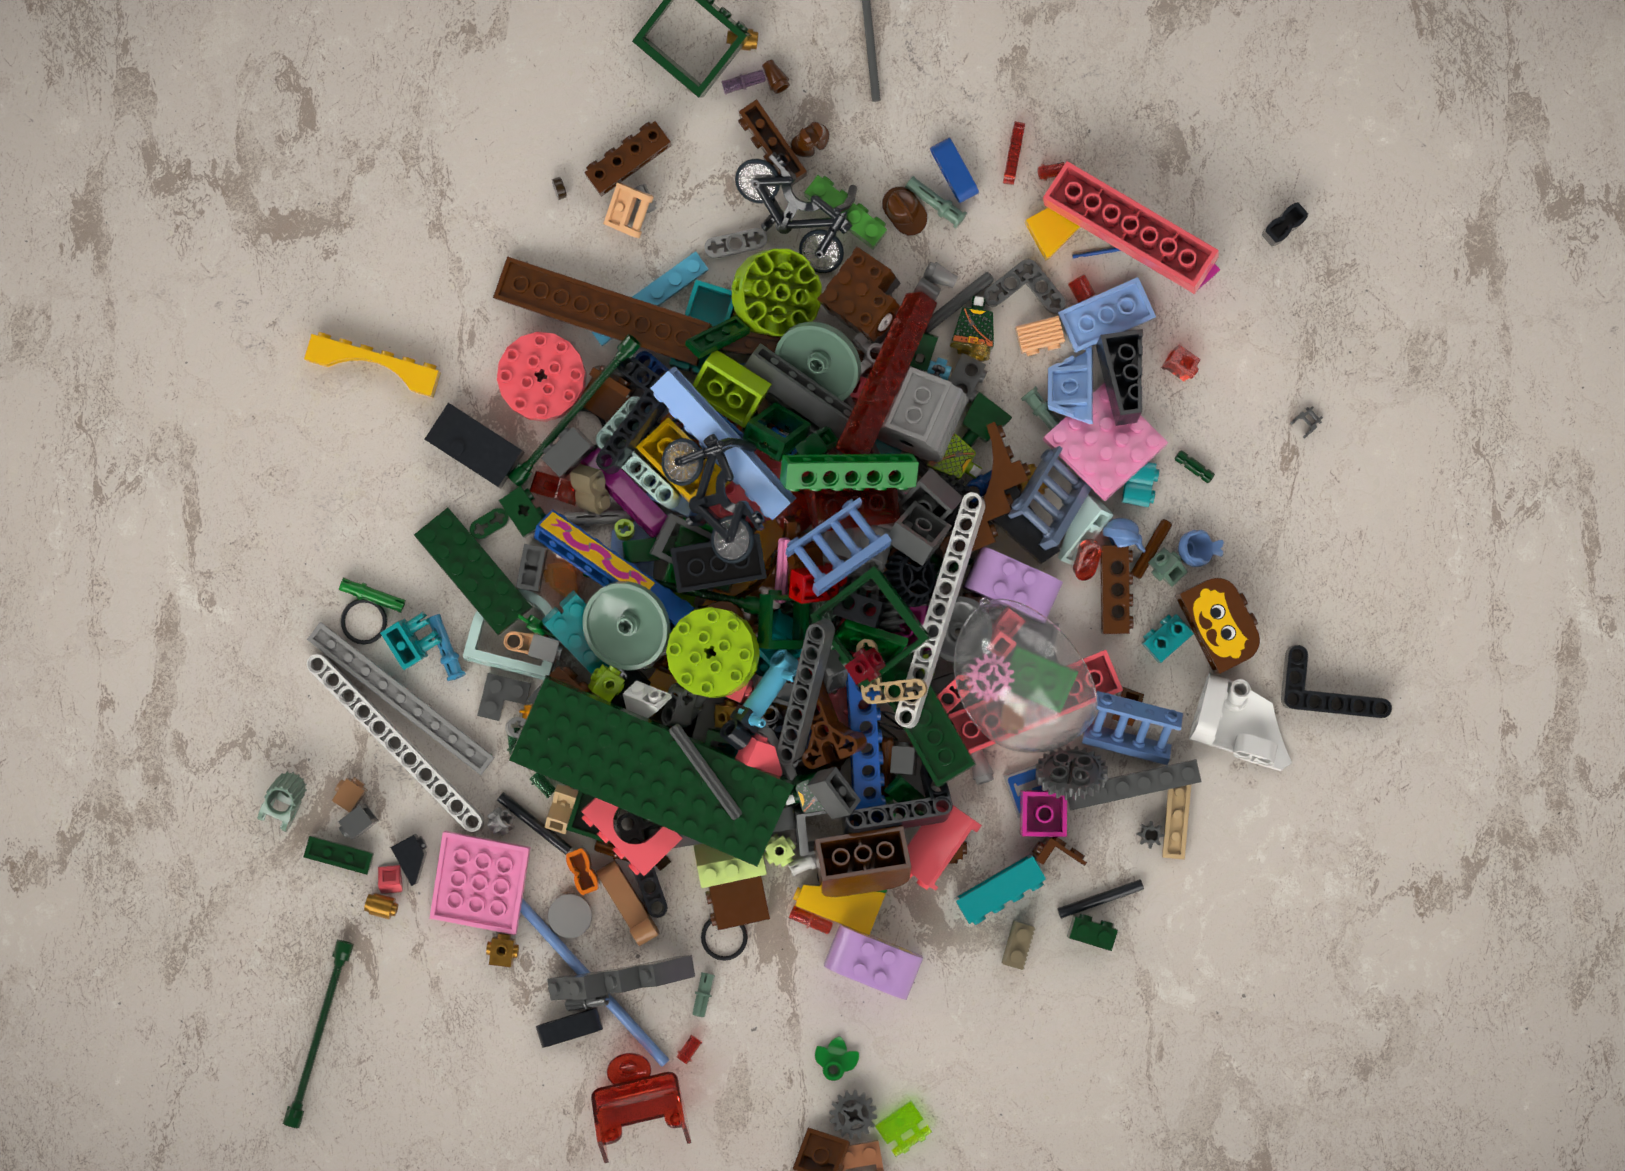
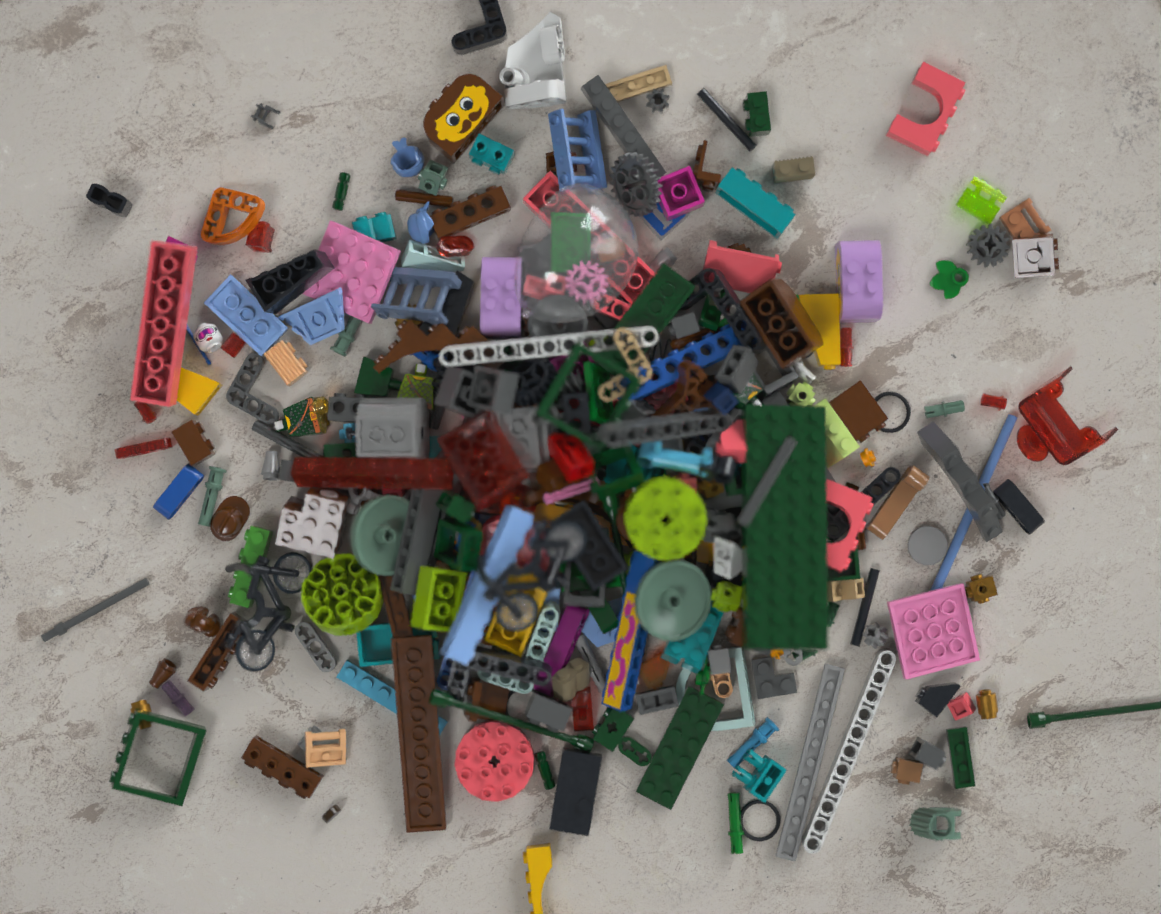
camera: 115 degrees left, 0 degrees up
orange brick [566,847,599,895] -> none
lime bush [614,519,635,541] -> none
dark green tile [685,315,750,359] -> none
green brick [780,454,919,491] -> none
medium blue fence [785,497,892,597] -> none
dark red brick [844,647,886,685] -> none
none -> reddish brown piece [172,420,215,466]
none -> white head [193,323,223,353]
none -> orange beam [201,187,265,245]
none -> dark green axle [535,751,555,790]
none -> dark blue panel [704,382,739,416]
none -> light orange plate [860,448,876,467]
none -> coral arch [886,62,966,156]

